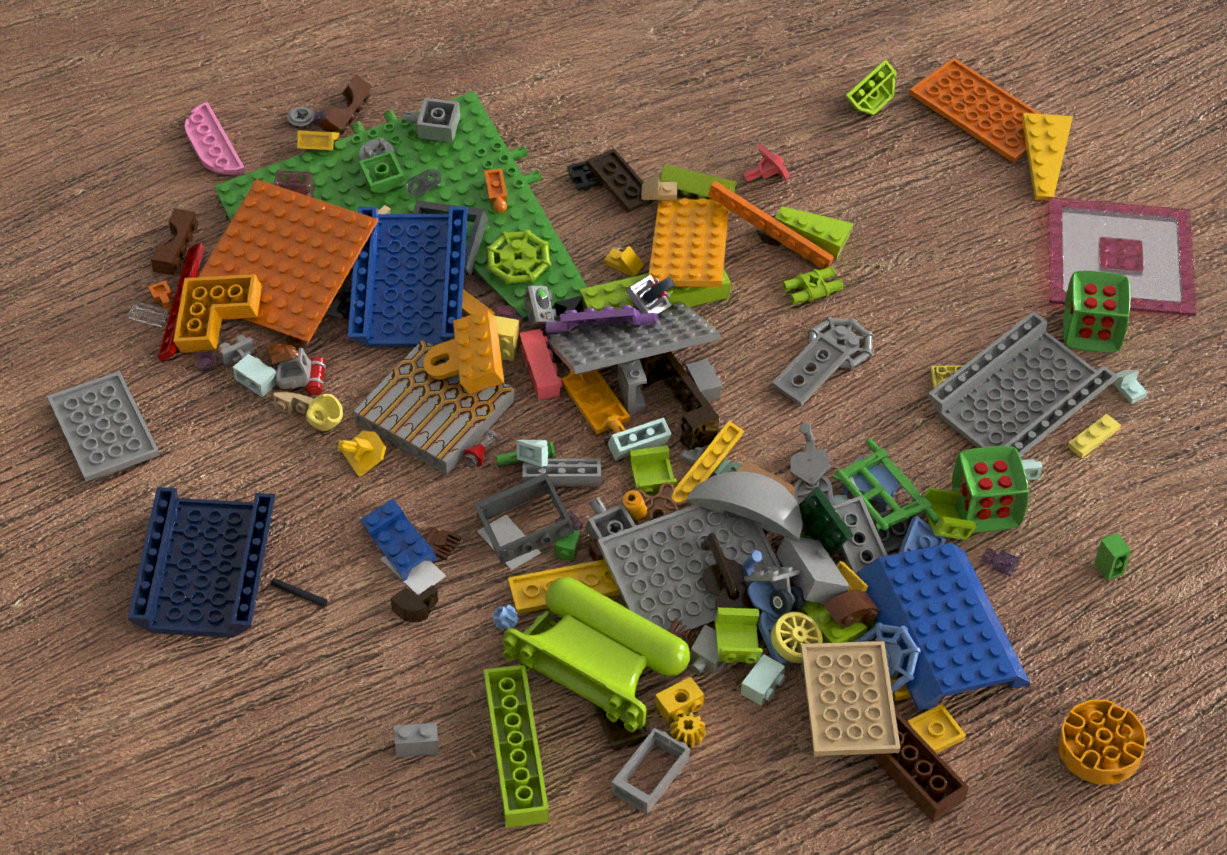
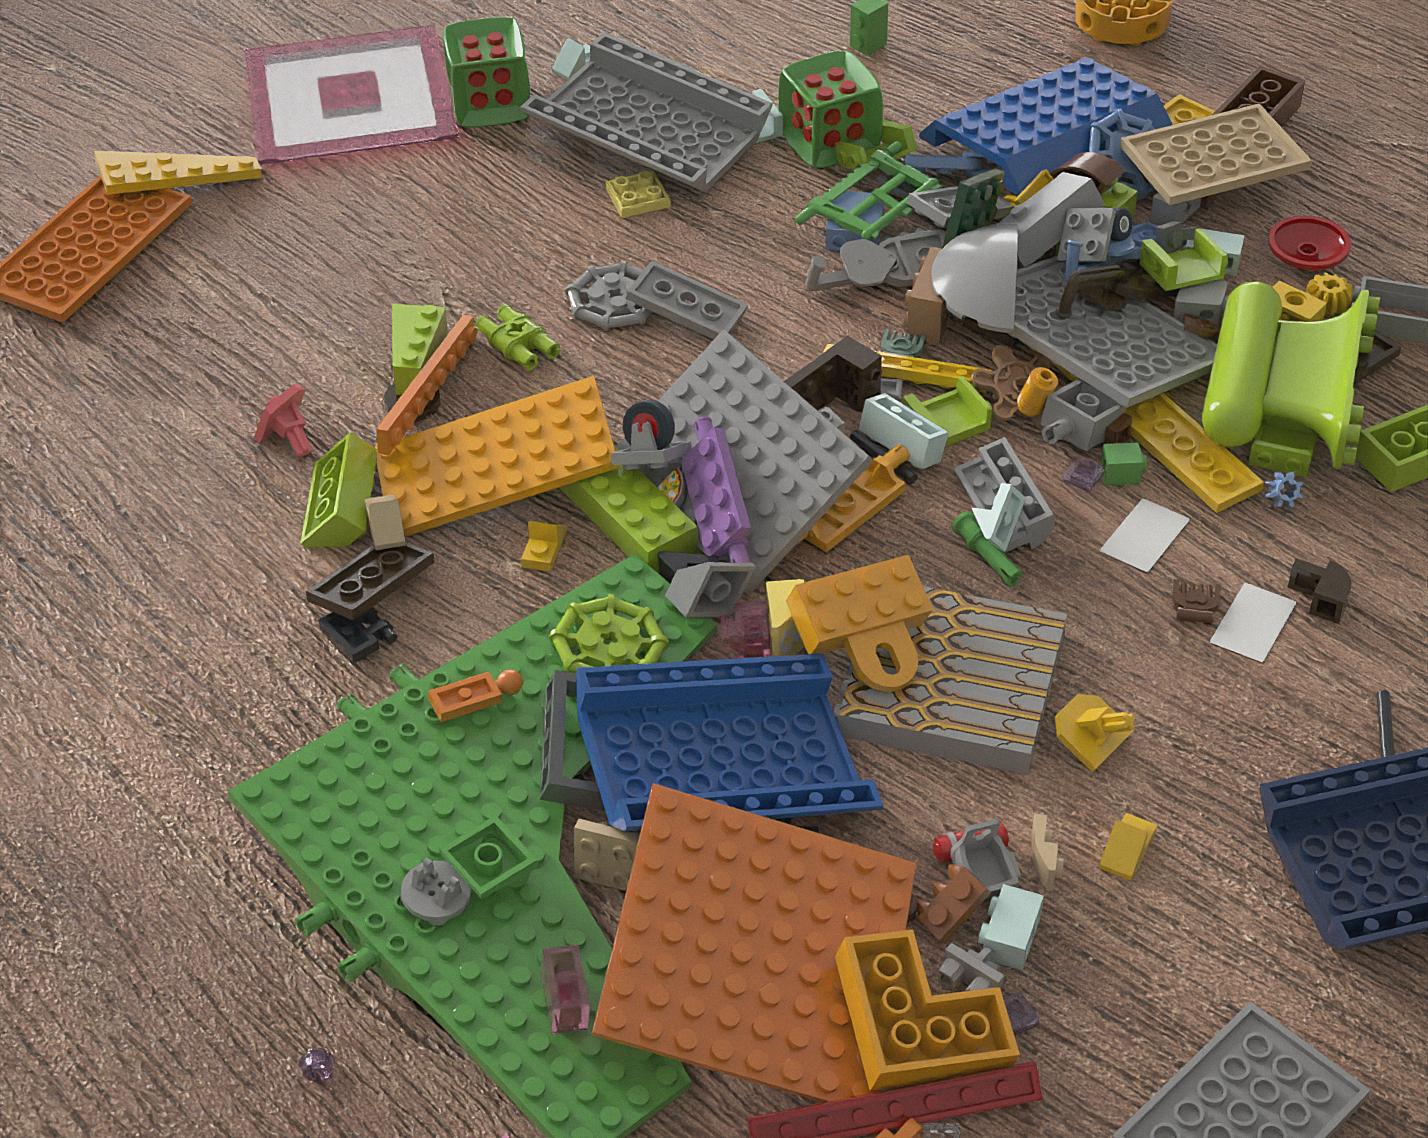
camera: 105 degrees left, 5 degrees down
light grey gear [287,107,315,129] -> none
yellow panel [297,131,339,150] -> none
light yellow piece [306,394,343,431] -> none
reddish brown arch [319,75,372,135] -> none
blue piece [360,498,437,581] -> none
light grey brick [403,98,460,143] -> none
plate [407,169,441,195] -> none
piece [463,430,498,468] -> none
dark grey window [474,473,575,564] -> none
coral brick [519,329,562,400] -> none
light yellow wheel [771,612,823,663] -> none
lime wedge [845,59,896,116] -> none
plate [981,548,1020,577] -> none
none -> yellow slope [1099,813,1157,881]
none -> dark grey plate [1156,221,1198,254]
none -> red dish [1268,215,1351,271]

